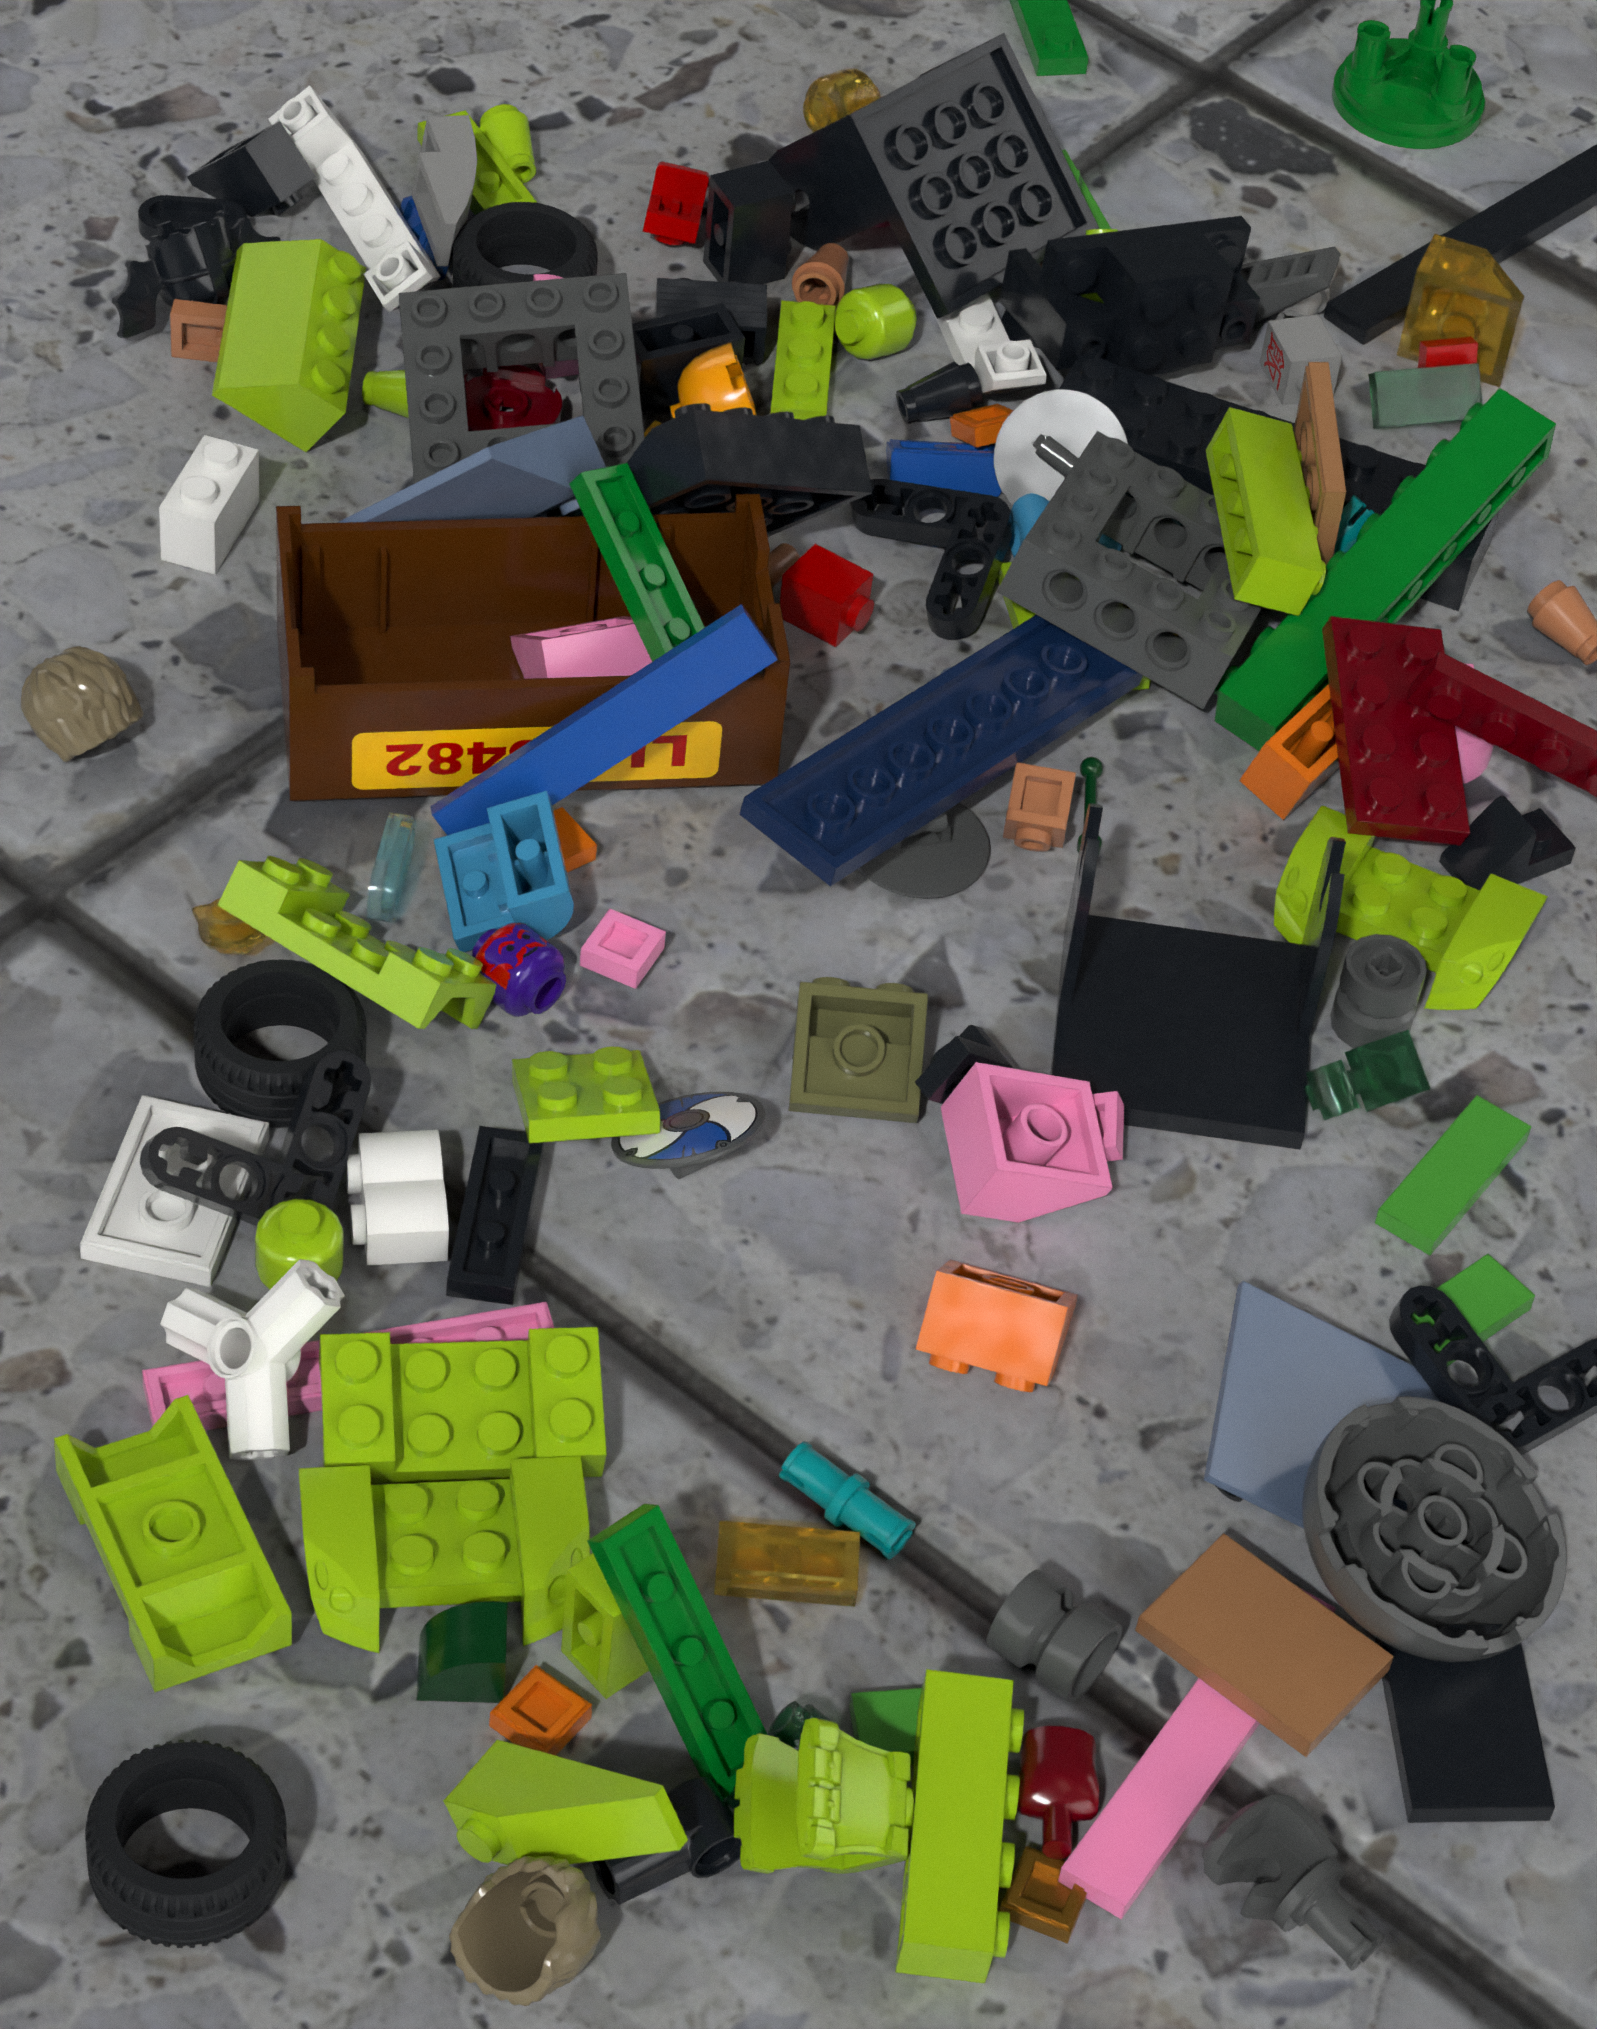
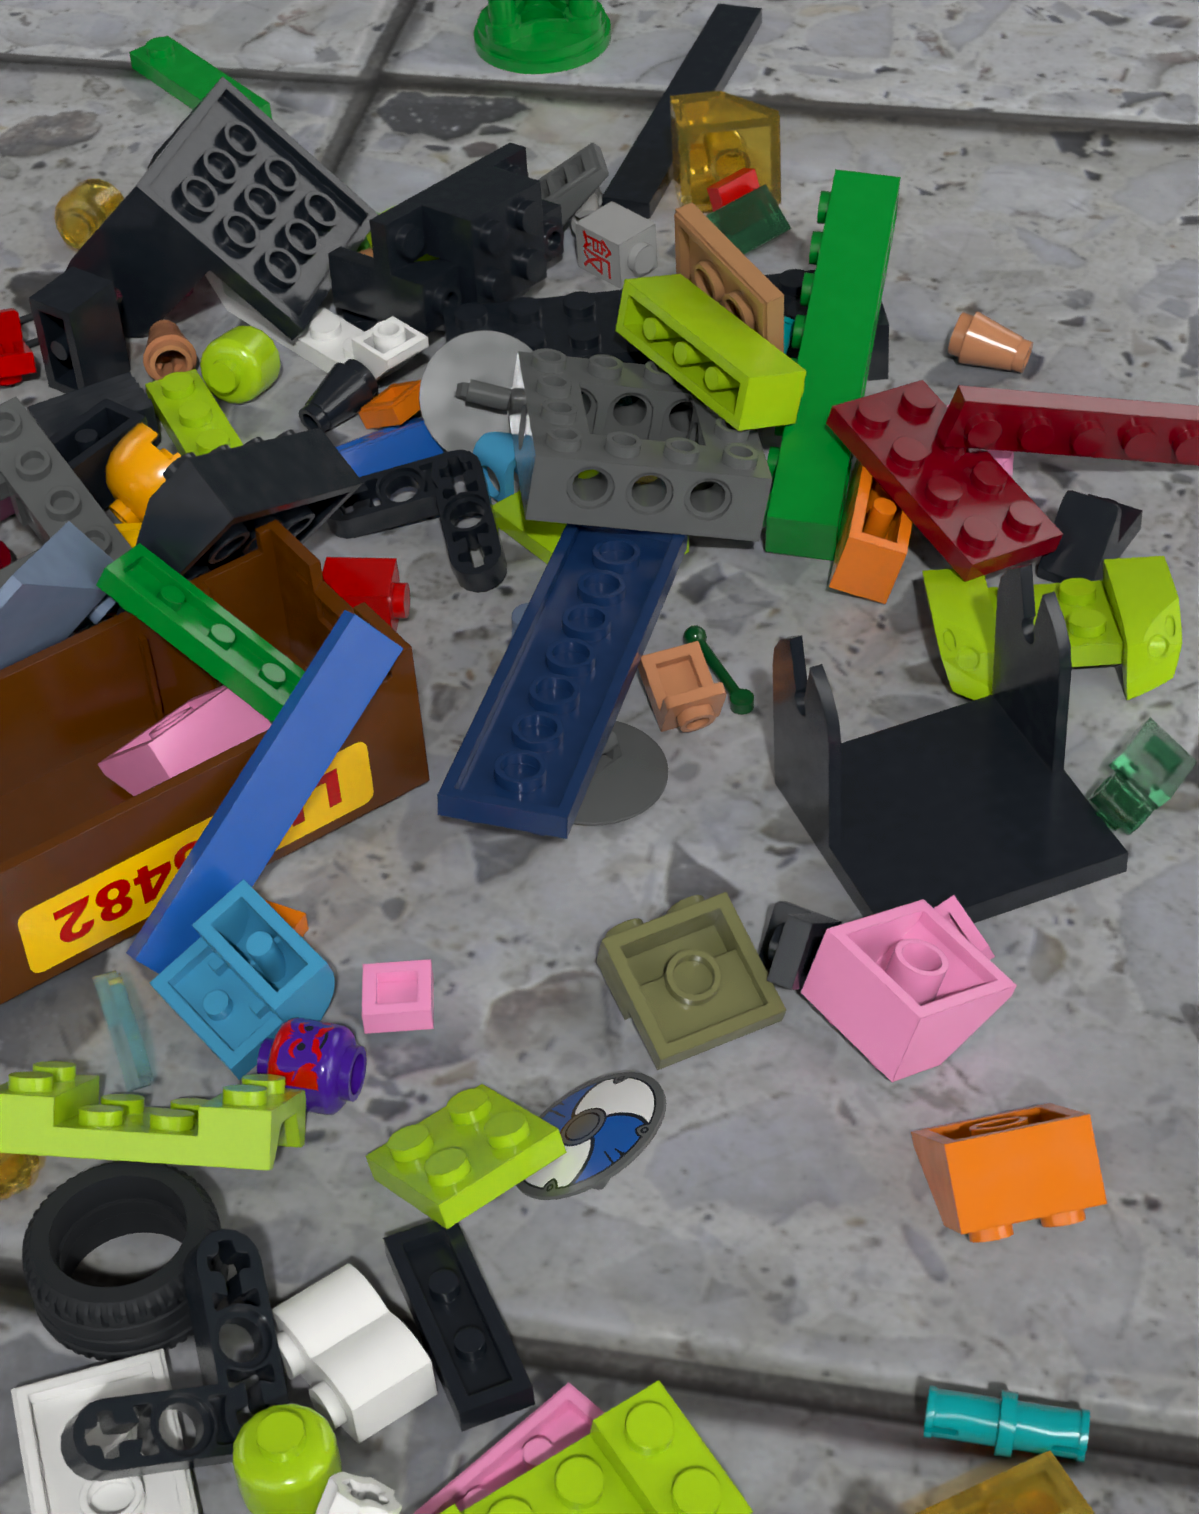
camera: 20 degrees left, 5 degrees down
dark grey wheel [1330,934,1427,1053] -> none

